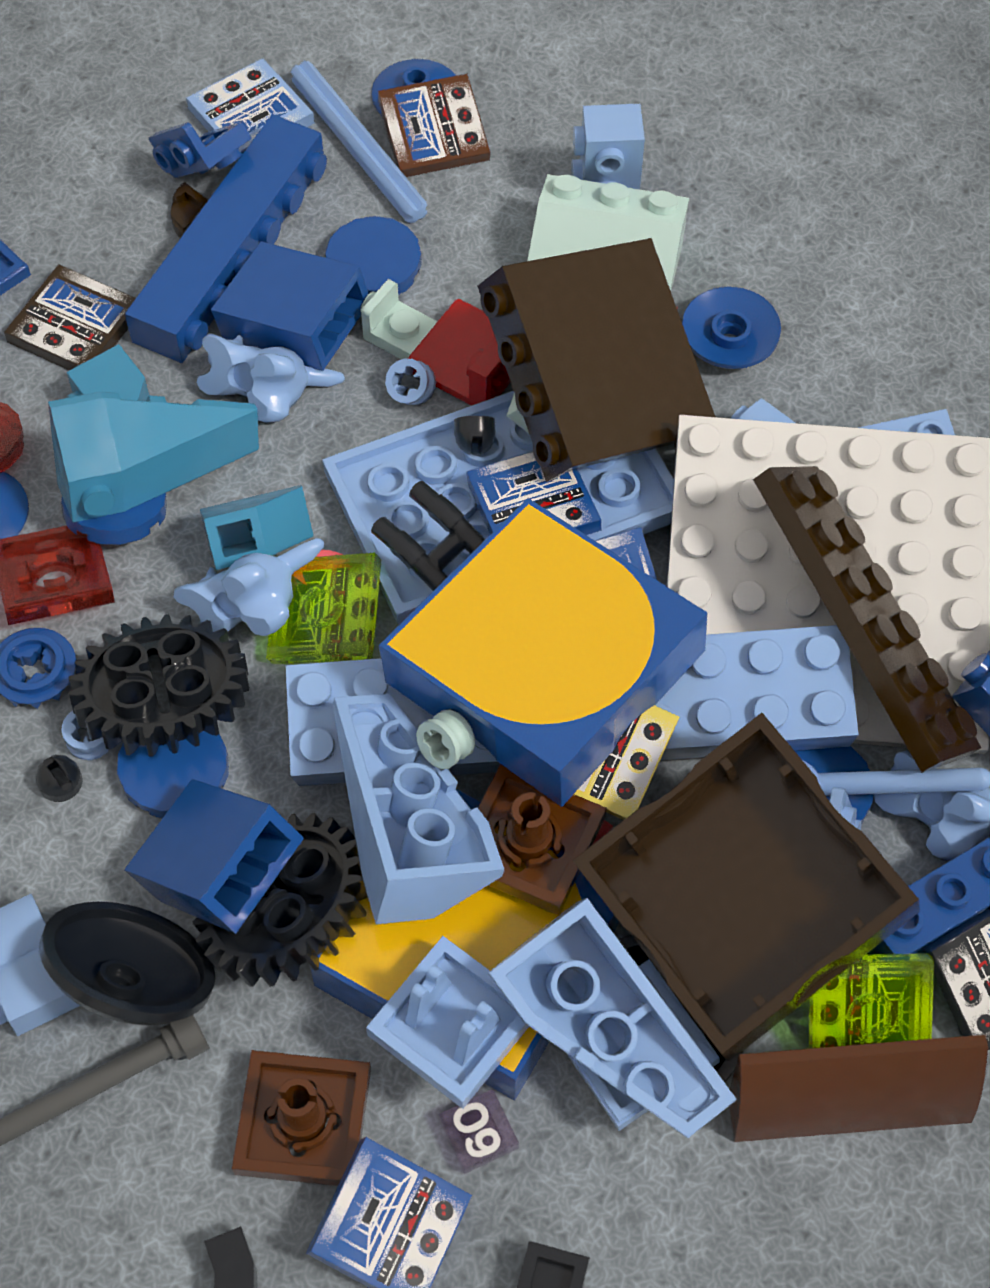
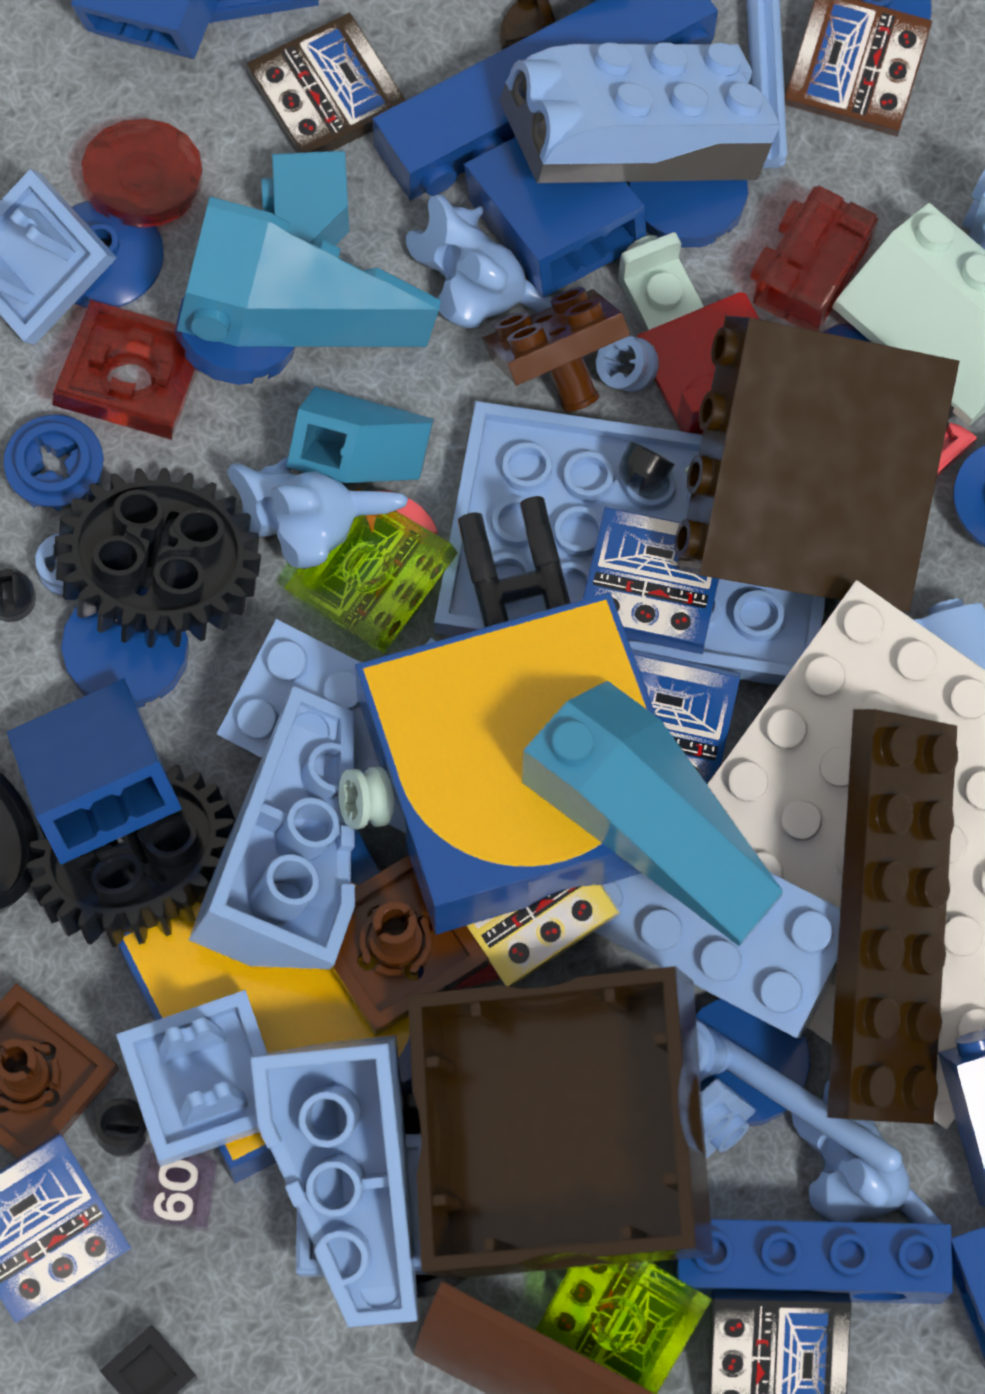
camera: 30 degrees right, 10 degrees up
none -> black hinge [94,1098,148,1157]
none -> reddish brown plate [482,287,631,412]
none -> light blue piece [499,42,780,183]
none -> dark azure wedge [522,680,783,947]
none -> clear red brick [750,185,879,332]

